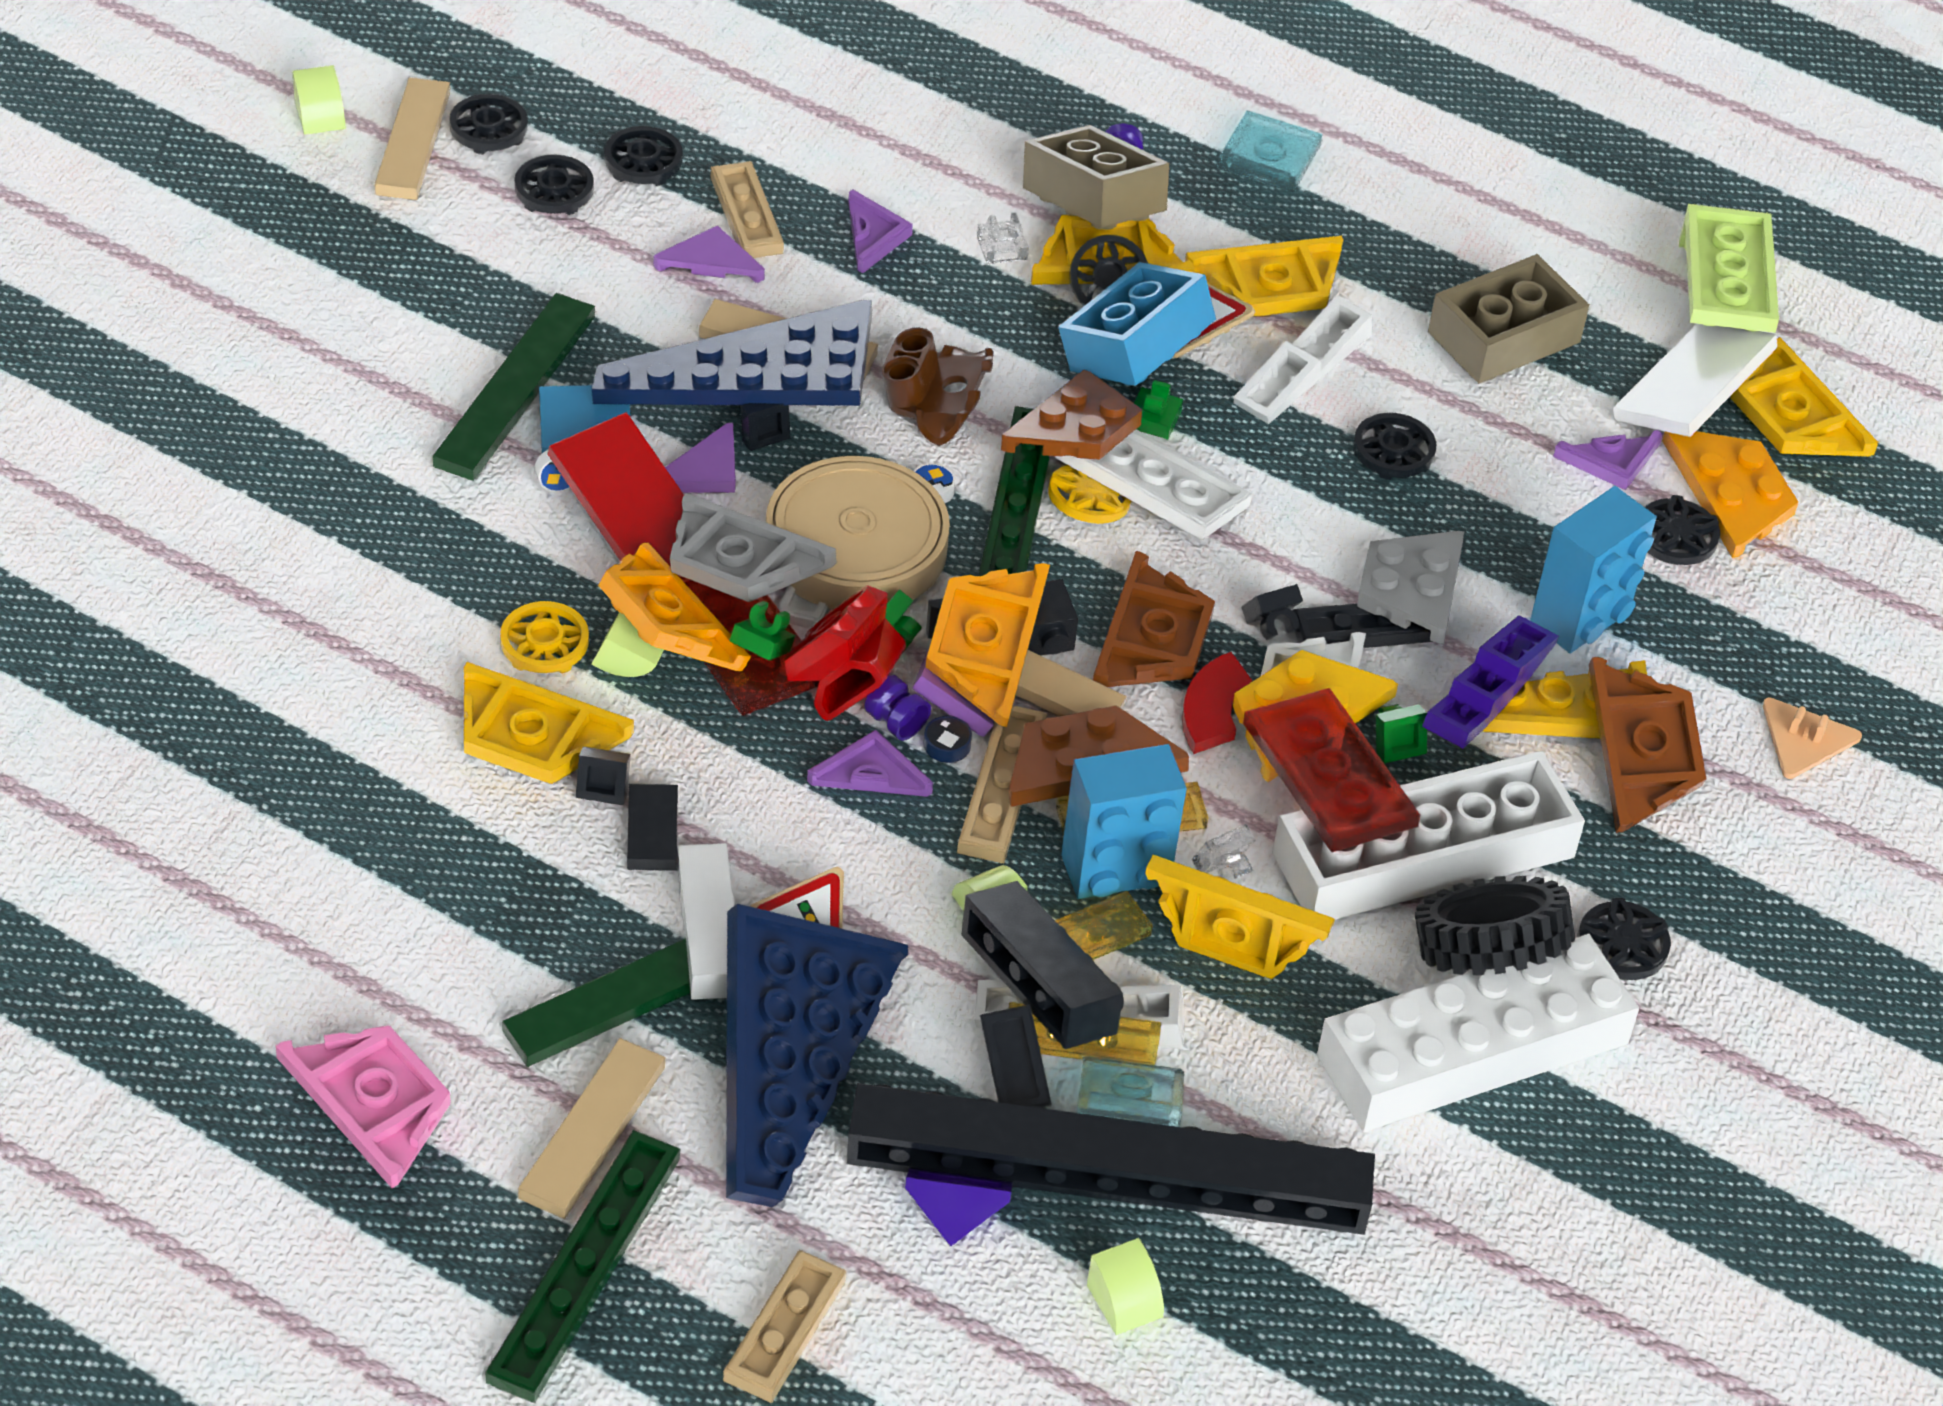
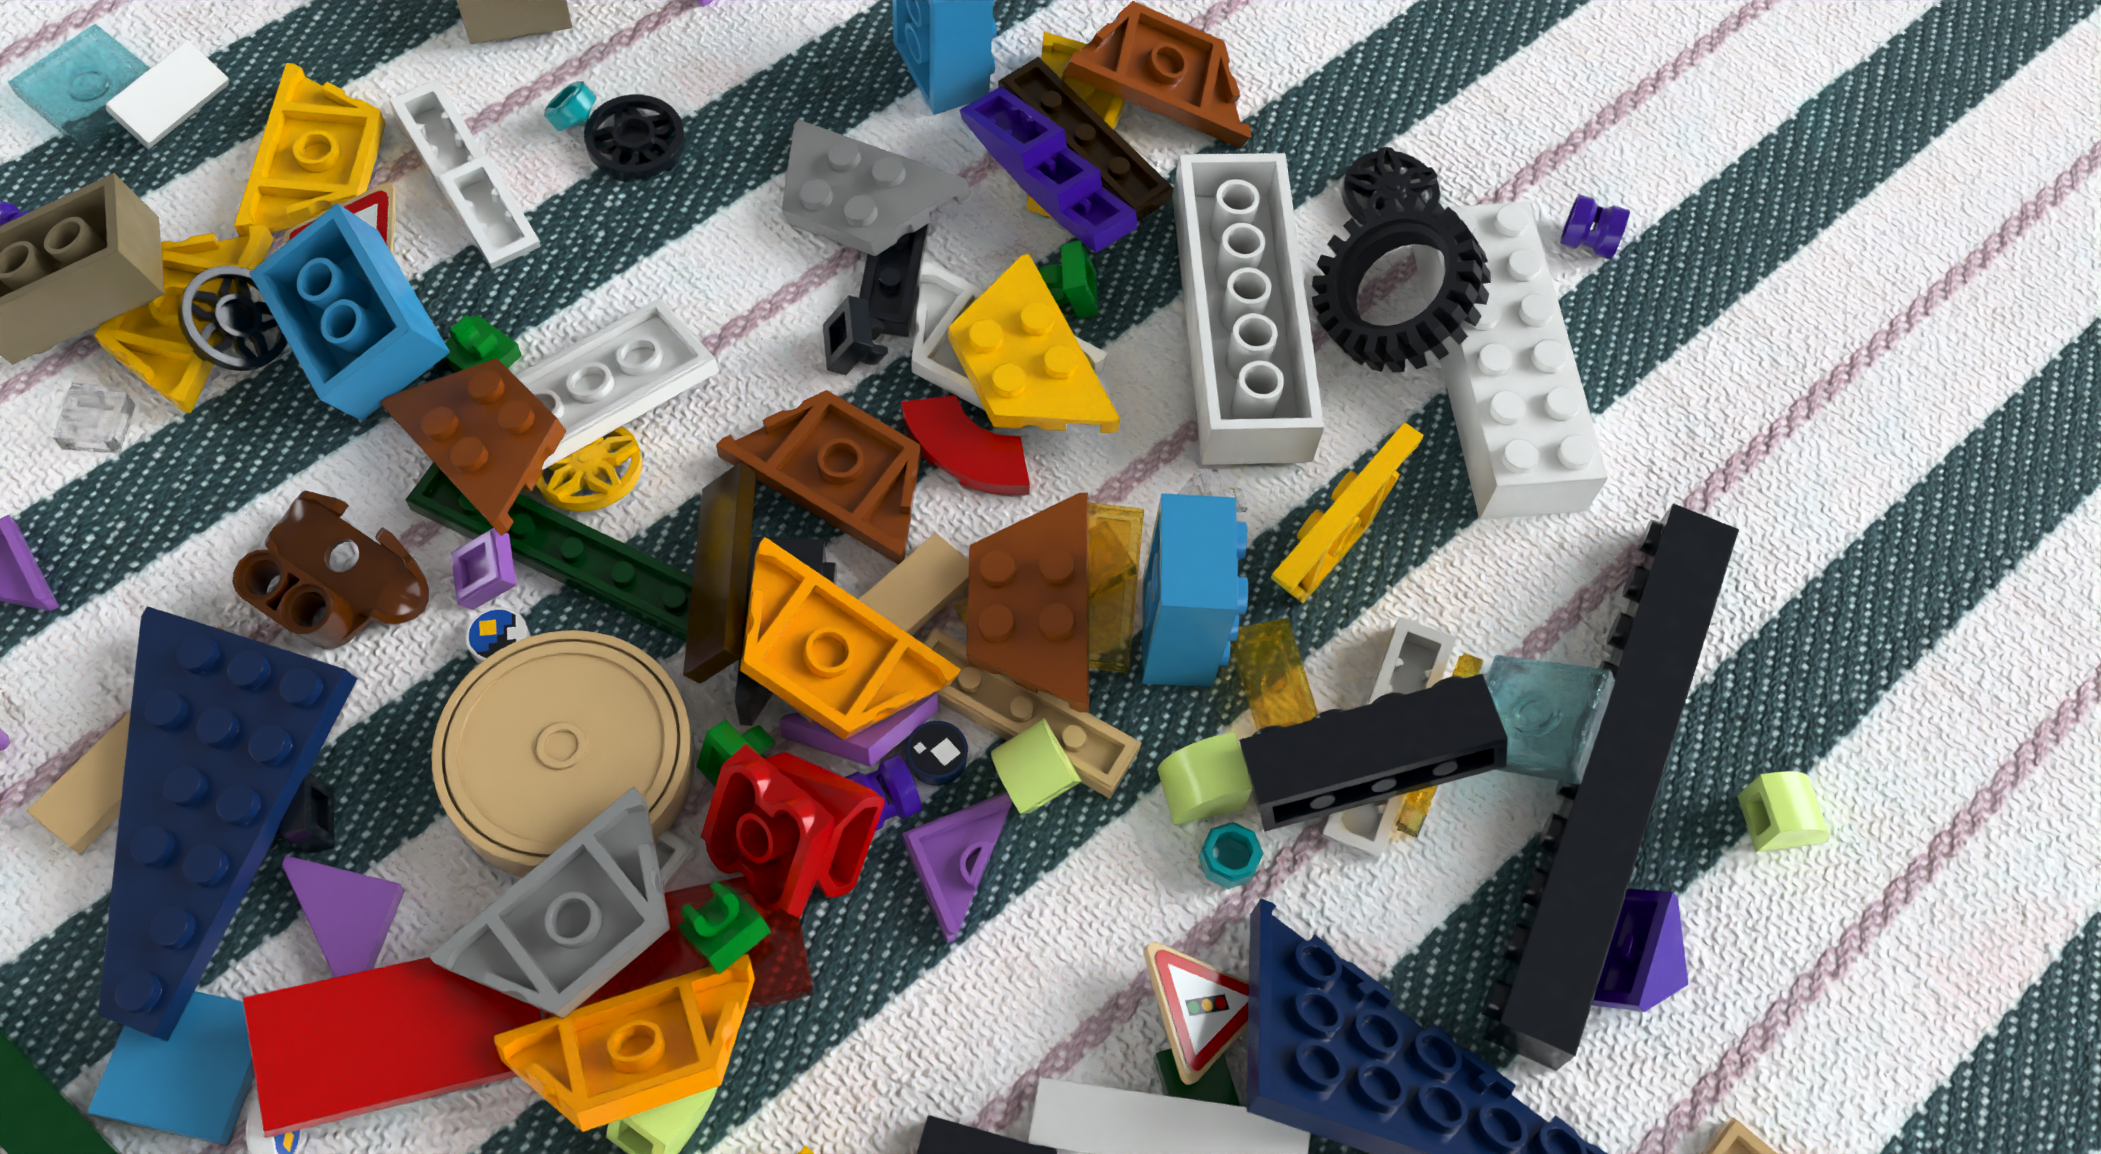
camera: 75 degrees left, 15 degrees up
black tile [980,1004,1052,1108] -> none
clear red tile [1243,688,1420,853] -> none
none -> white tile [106,40,229,150]
none -> medium lavender tile [450,528,517,610]
none -> teal tile [544,81,597,131]
none -> dark brown tile [683,462,756,684]
none -> yellowish green brick [991,718,1082,814]
none -> dark brown tile [998,57,1174,222]
none -> teal tile [1198,822,1264,889]
none -> dark purple wheel [1560,194,1630,260]

